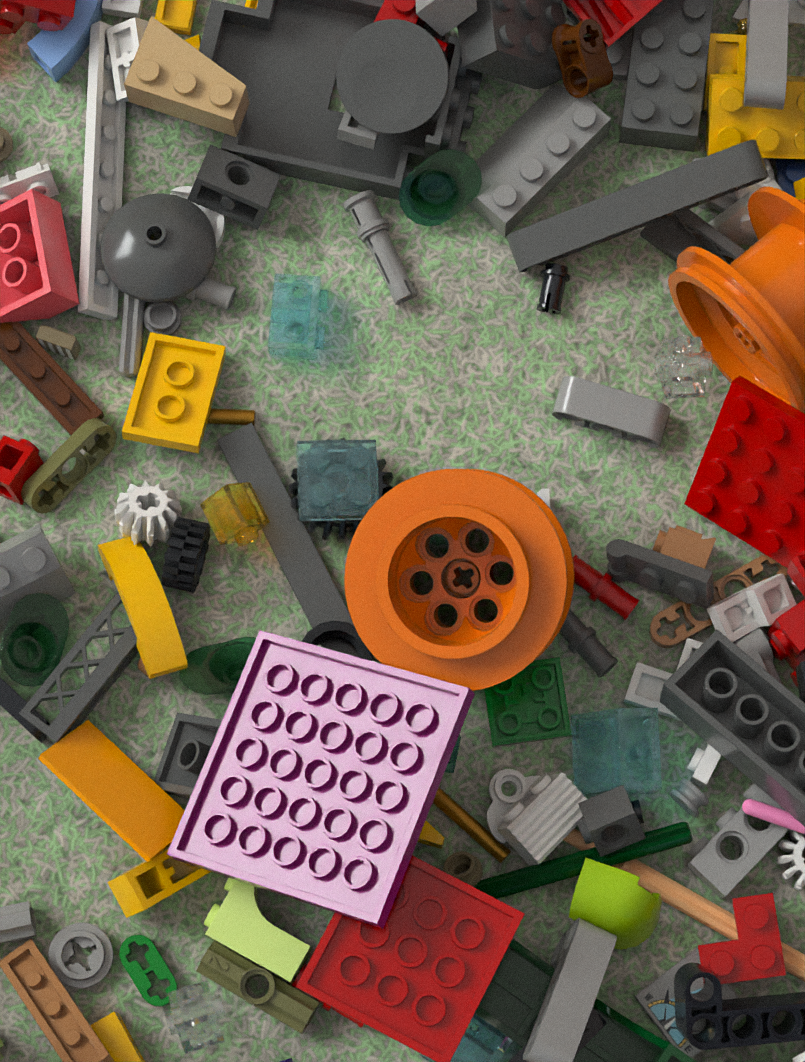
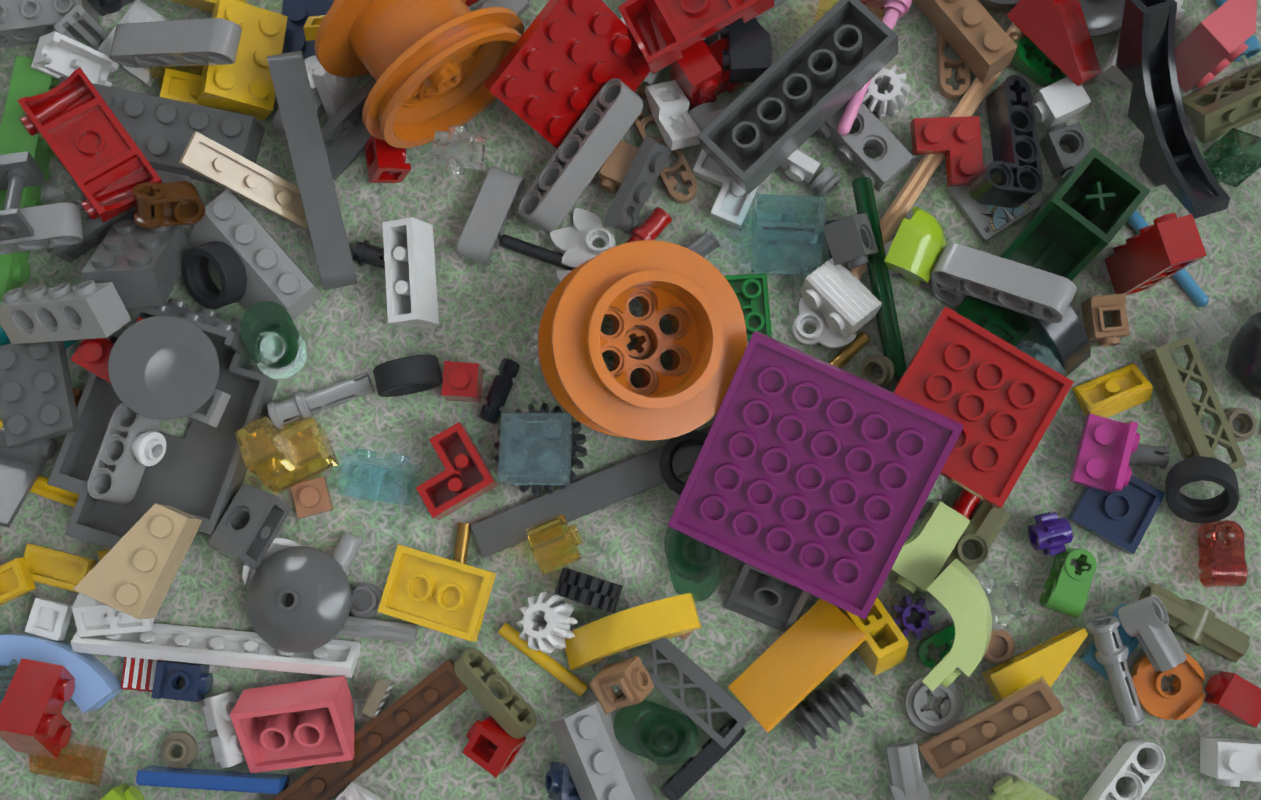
camera: 85 degrees left, 5 degrees up
none -> light grey beam [87,403,161,505]
none -> tile [121,657,163,692]
none -> white plate [131,431,167,466]
none -> dark blue brick [151,661,213,702]
none -> tan plate [178,131,308,229]
none -> black tyre [182,241,247,309]
none -> clear yellow brick [235,417,338,494]
none -> nougat plate [290,476,334,519]
none -> red brick [364,135,411,183]
none -> black tyre [373,354,443,397]
none -> white brick [382,217,439,328]
none -> red brick [416,422,499,520]
none -> red brick [441,361,484,403]
none -> black axle [479,358,520,424]
none -> yellow bar [498,622,588,697]
none -> black bar [500,234,575,271]
none -> light grey beam [518,78,643,232]
none -> white plate [550,208,616,268]
none -> medium nougat window [589,656,655,714]
none -> dark grey piece [792,674,872,750]
none -> dark purple gear [891,596,935,639]
none -> yellowish green arch [922,558,992,692]
none -> medium nougat tile [983,628,1015,664]

